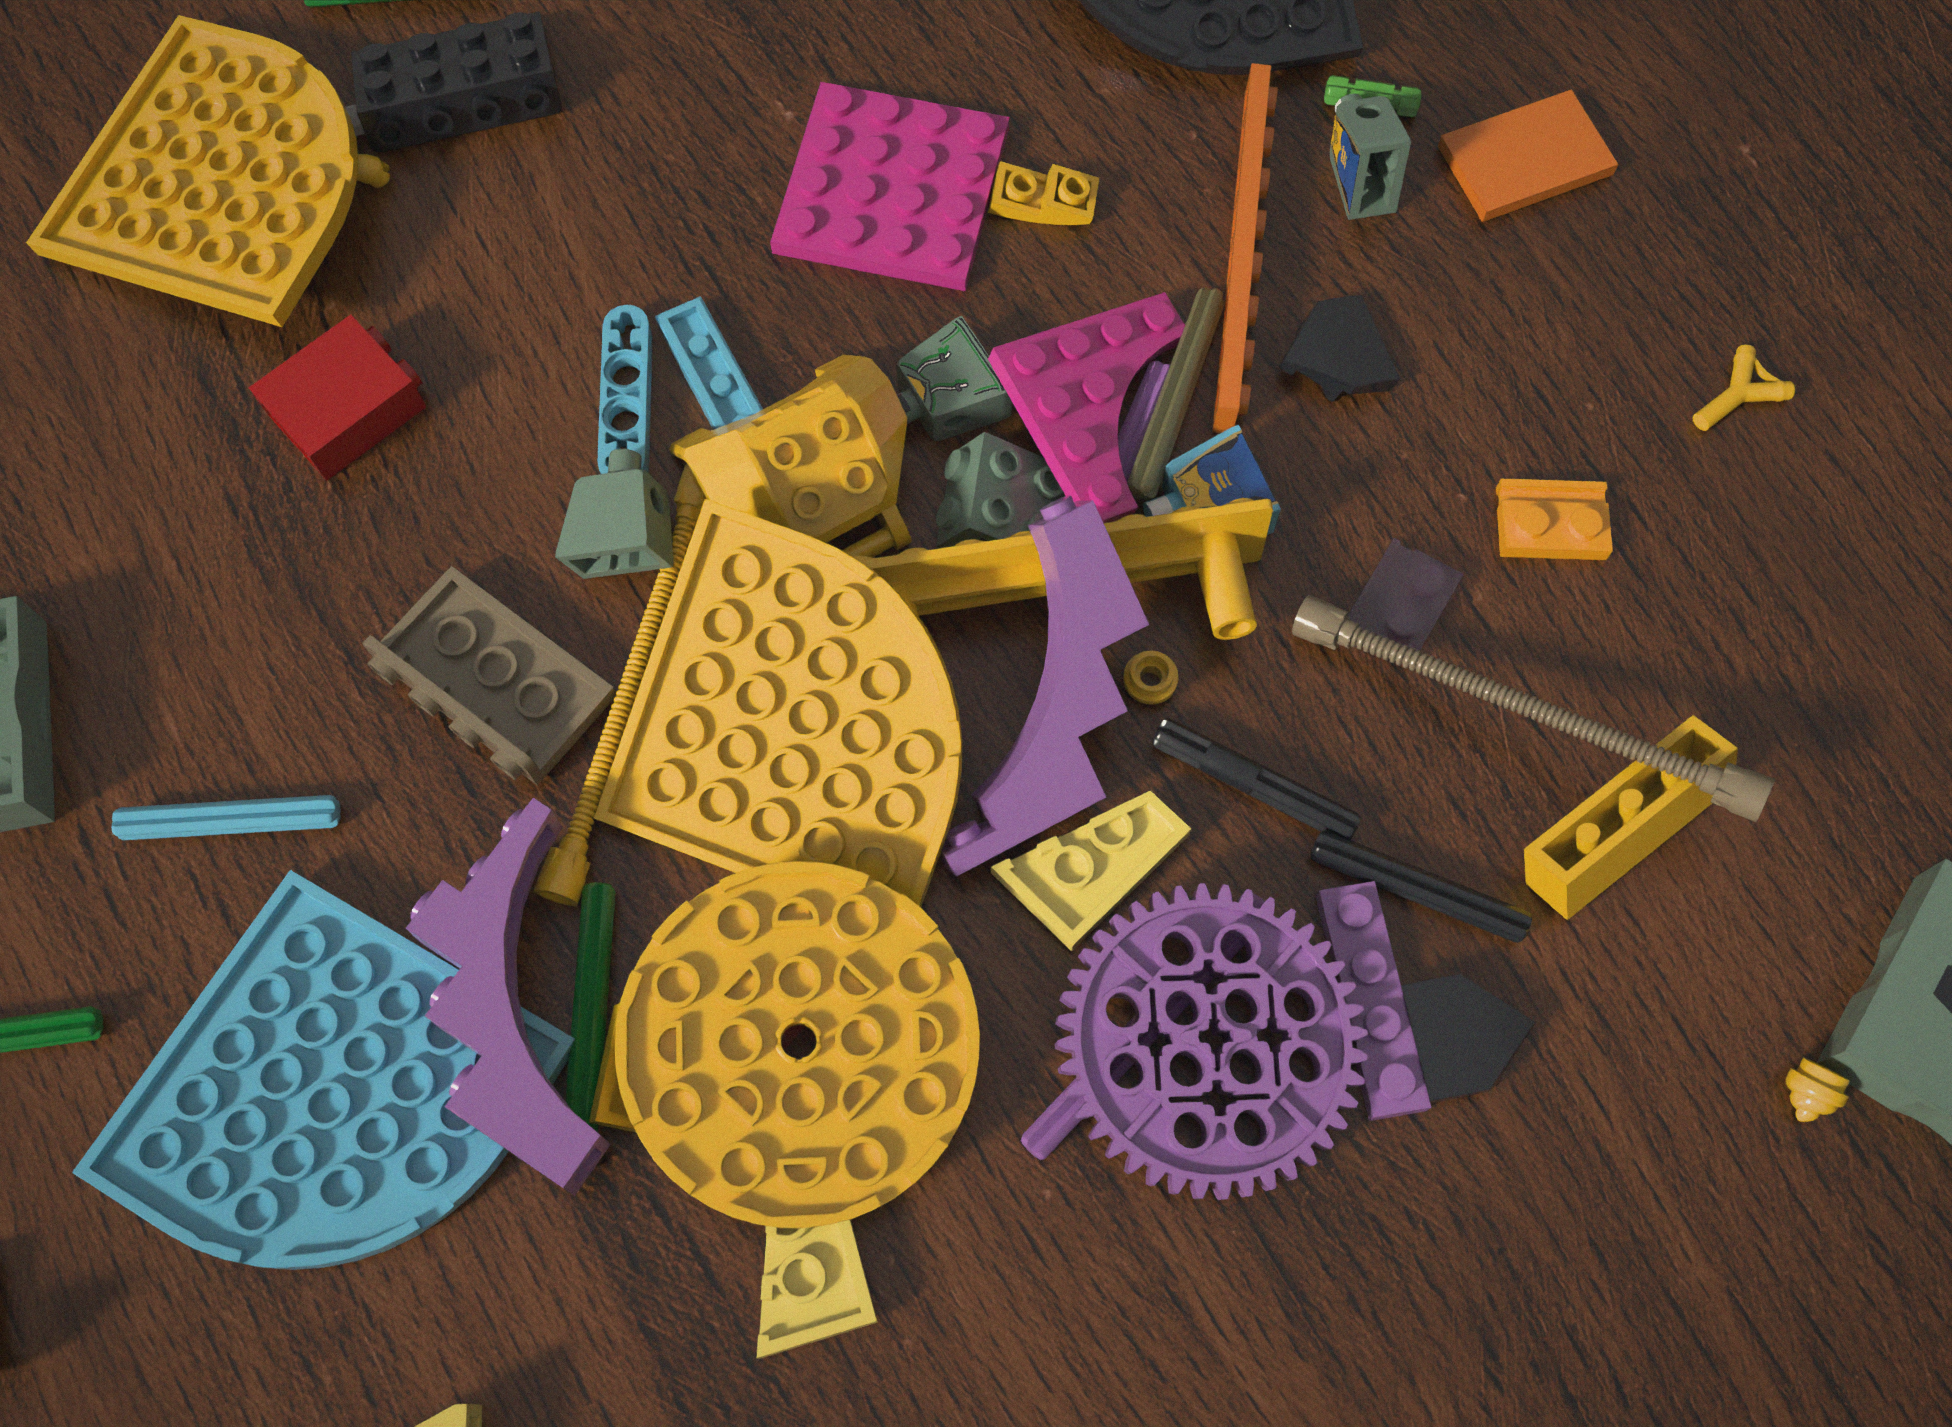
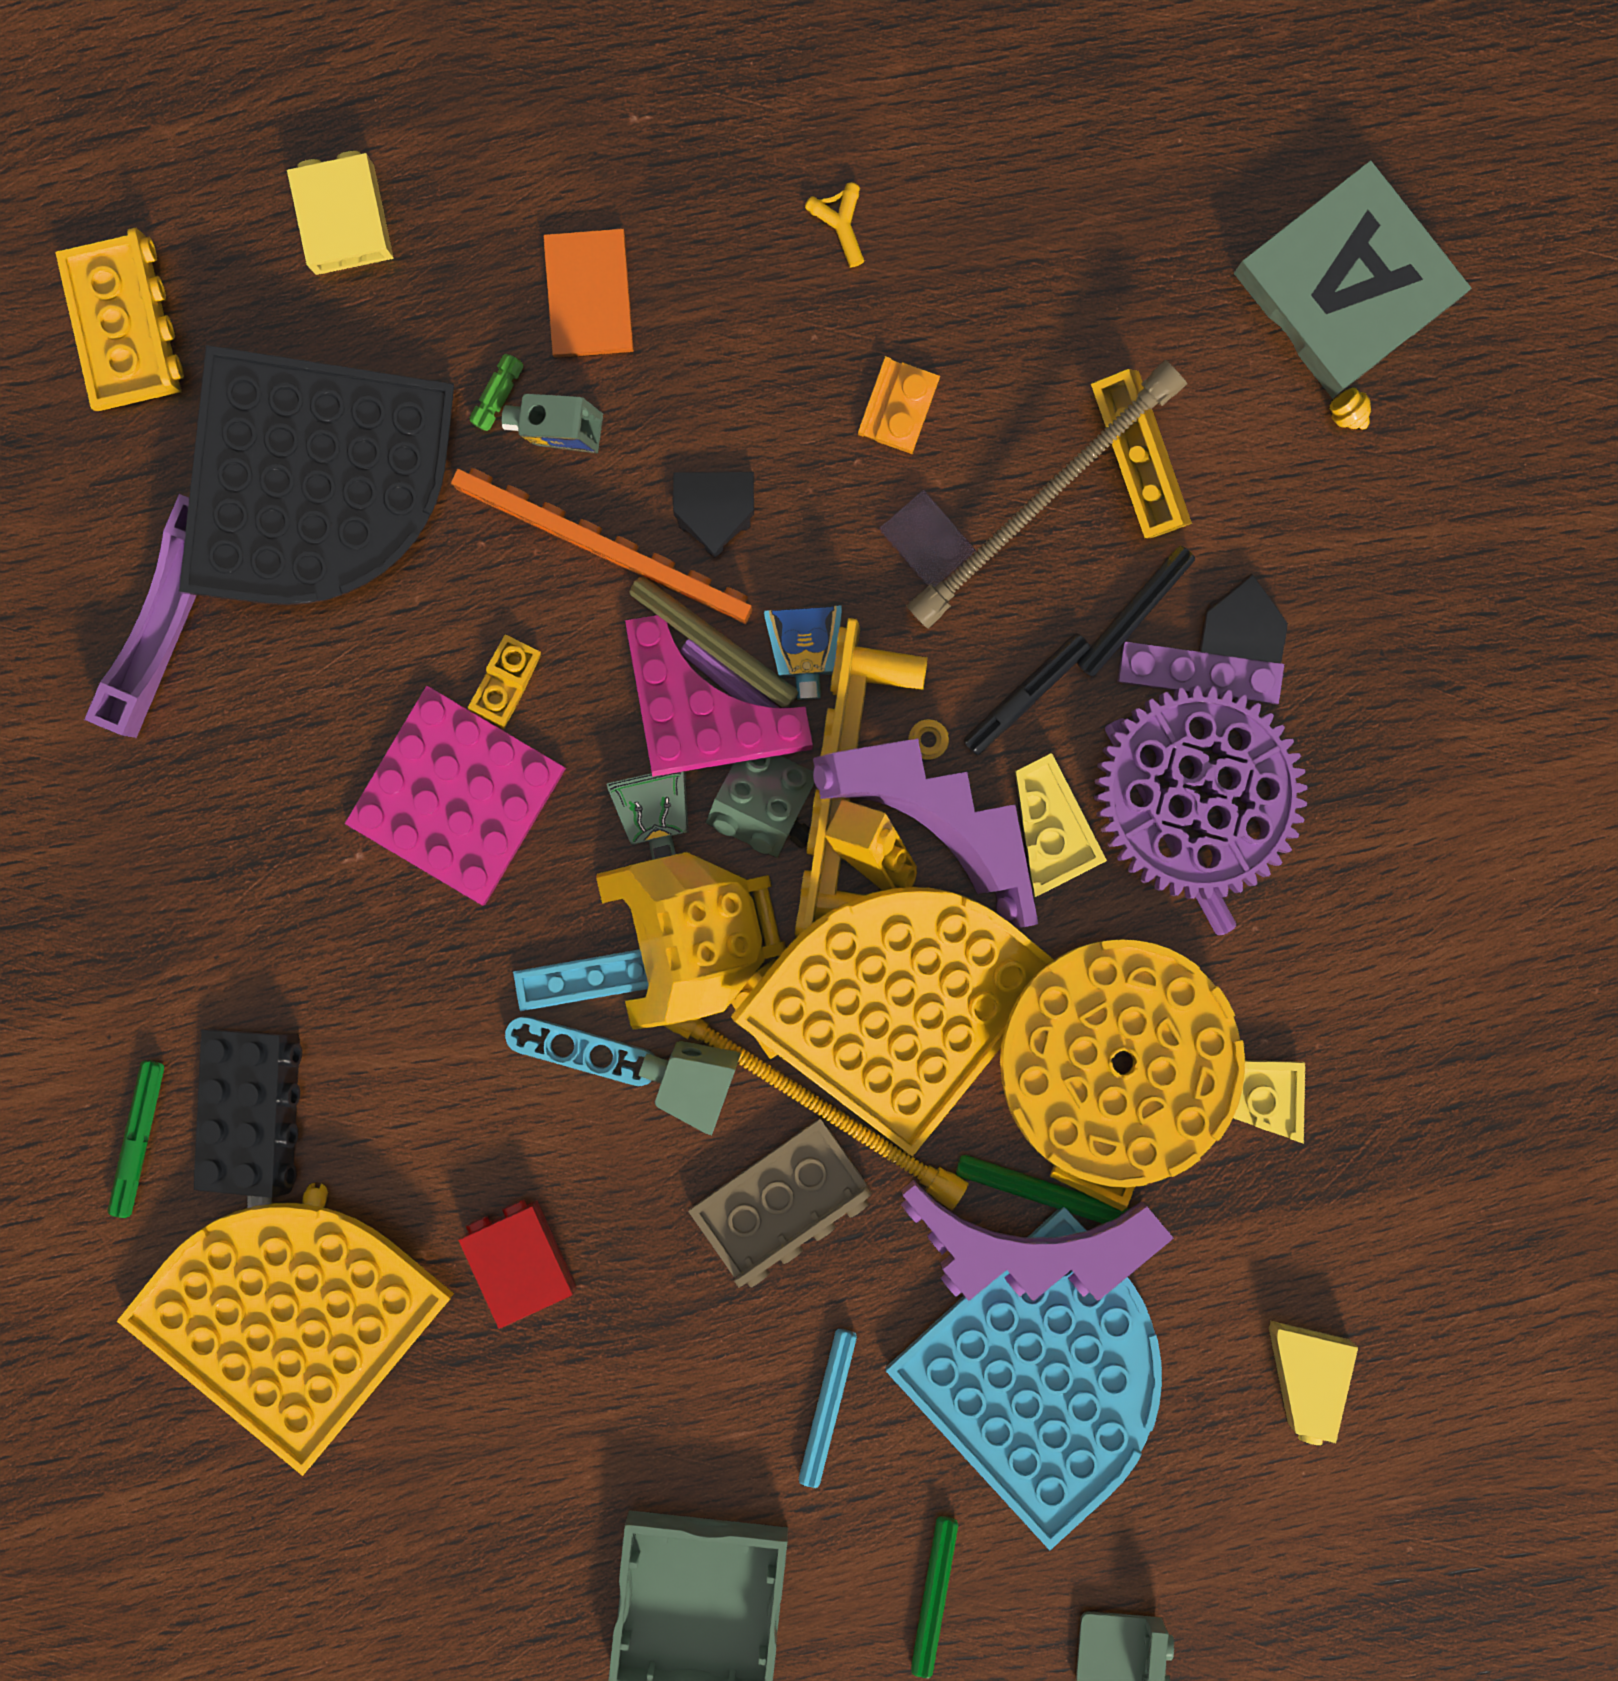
camera: 65 degrees left, 20 degrees up
none -> yellow slope [825,800,917,891]

